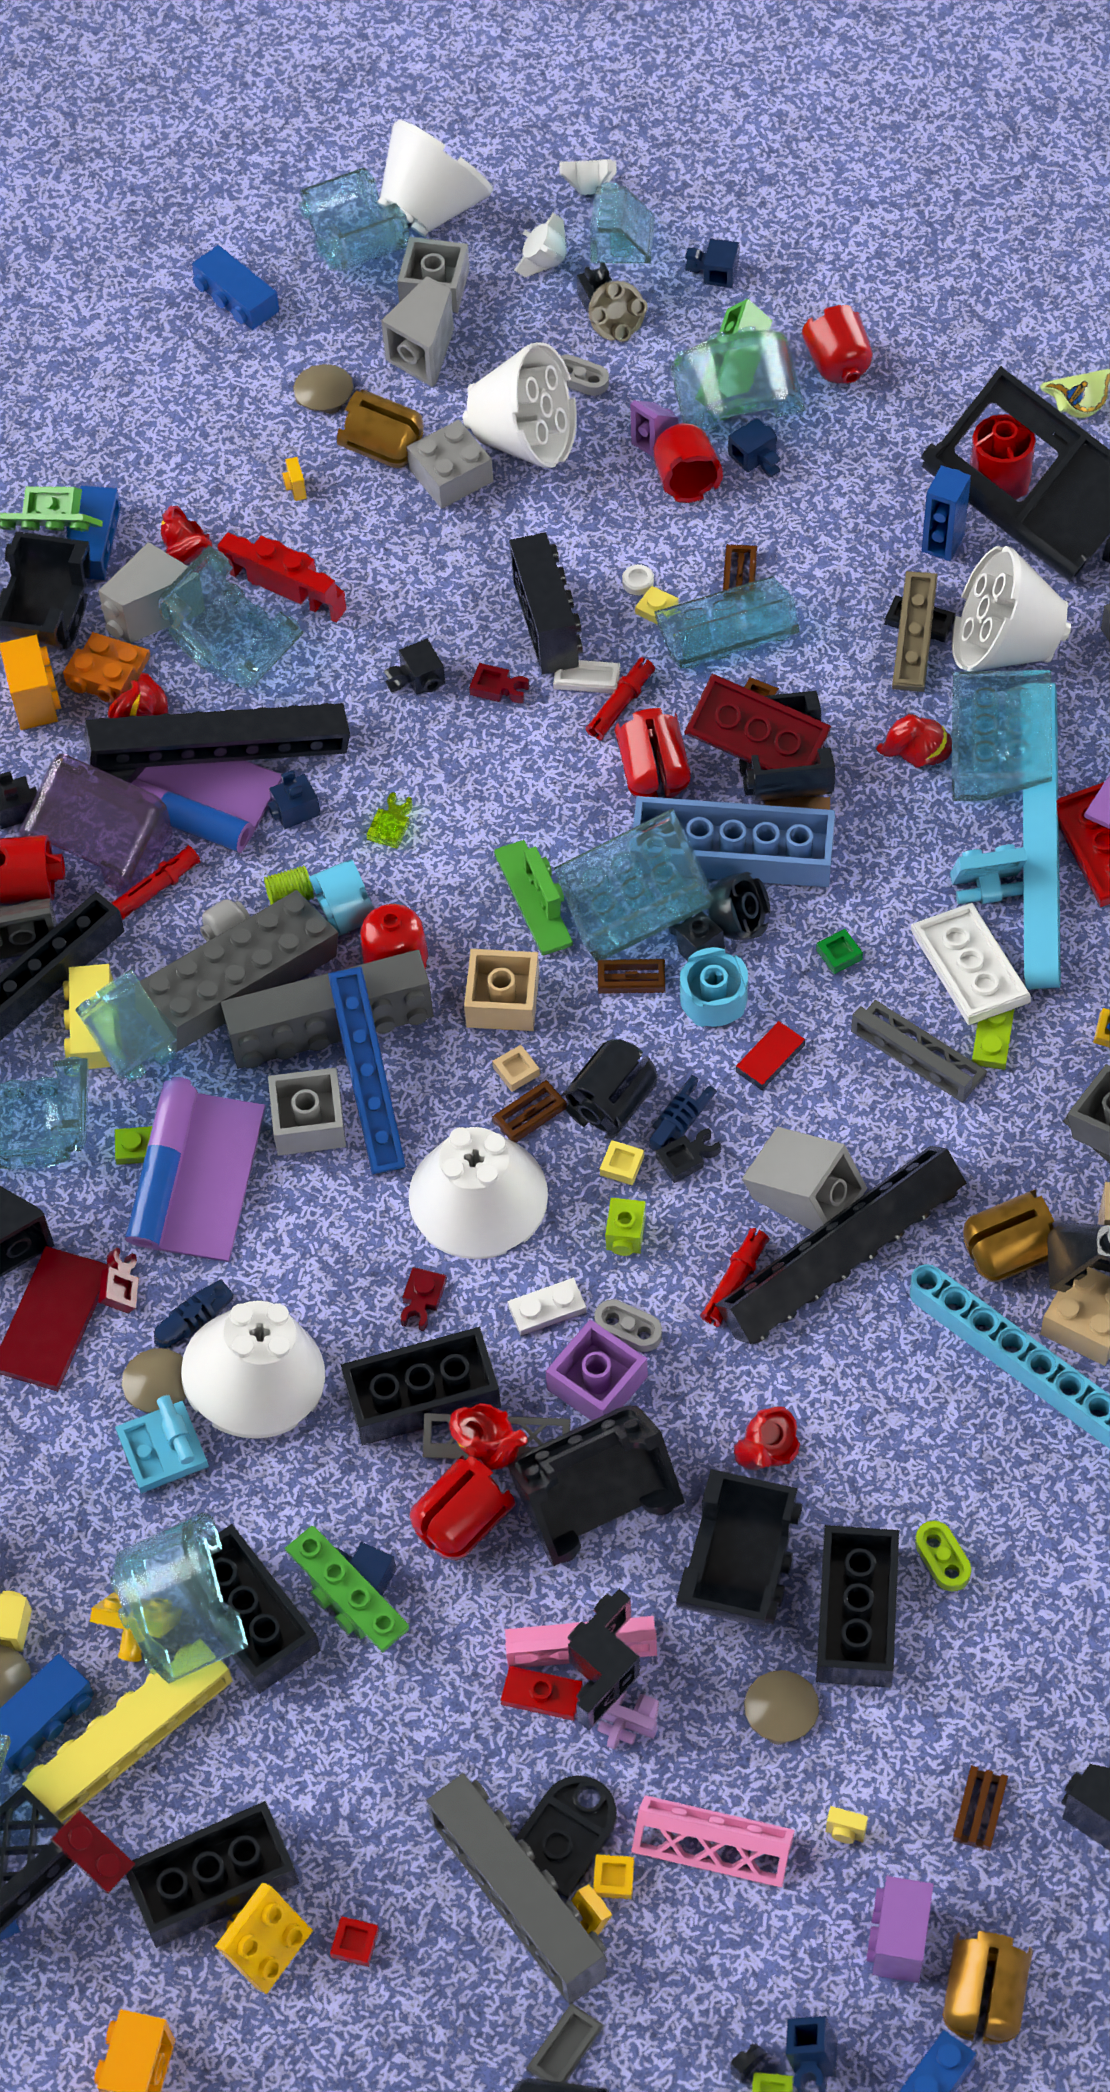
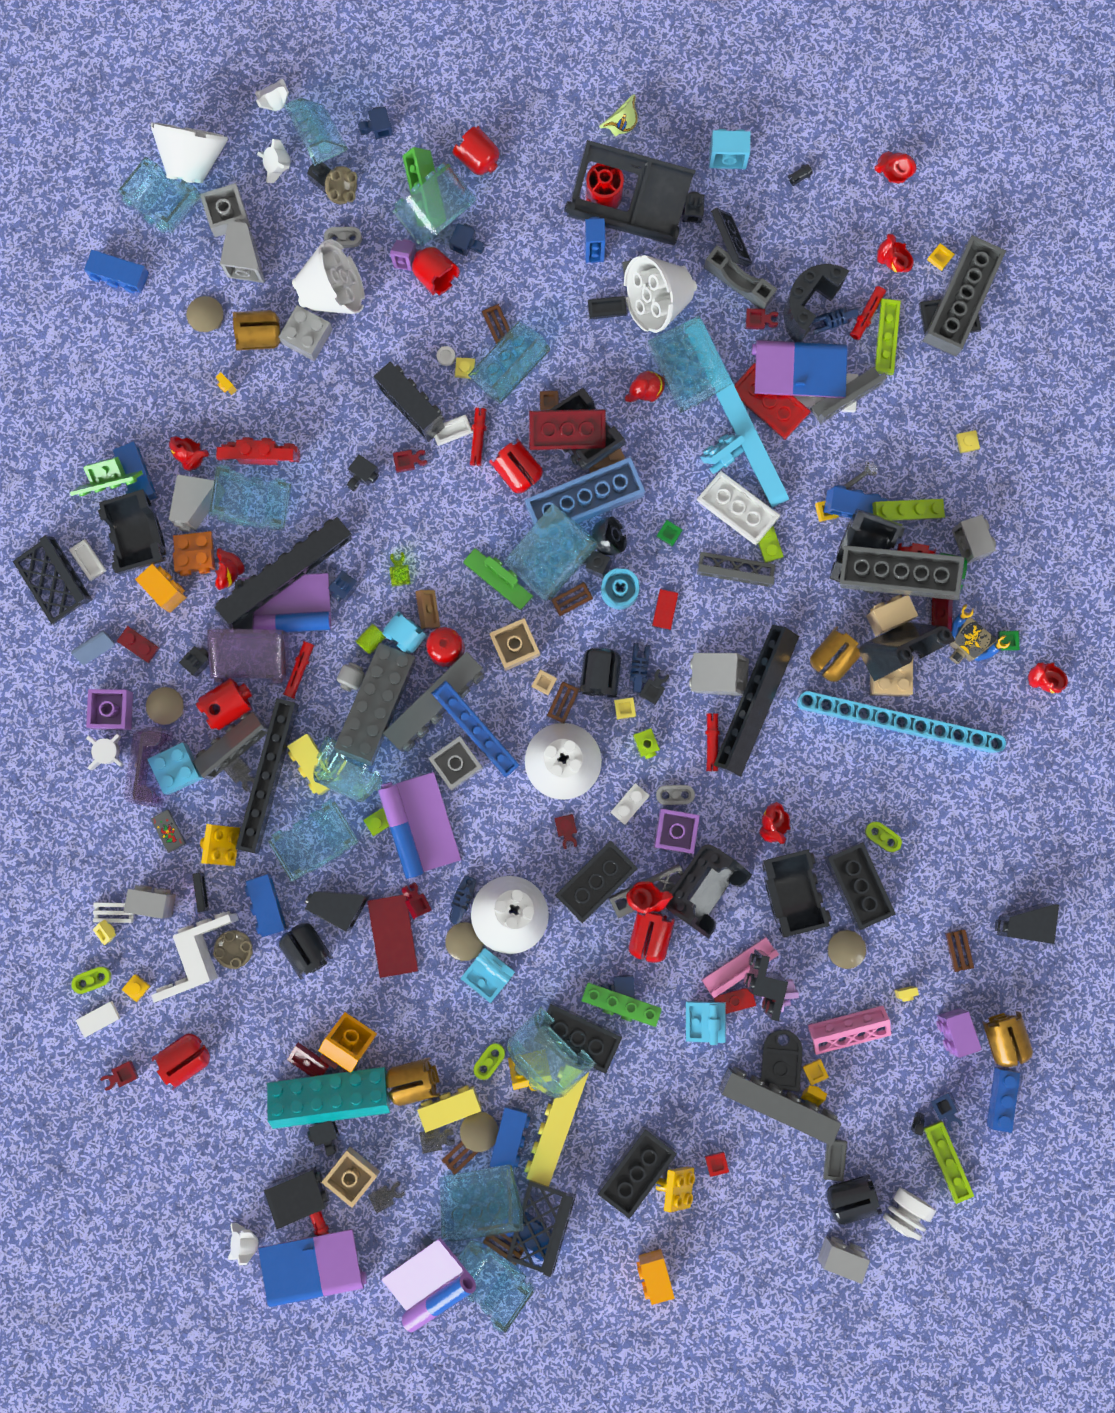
camera: 30 degrees left, 25 degrees up
dark red plate [50,1810,135,1894] -> none
dark tan tile [892,571,938,692] -> none
none -> medium nougat plate [415,590,440,629]
none -> lime plate [473,1043,505,1080]
none -> medium azure plate [686,1001,726,1045]

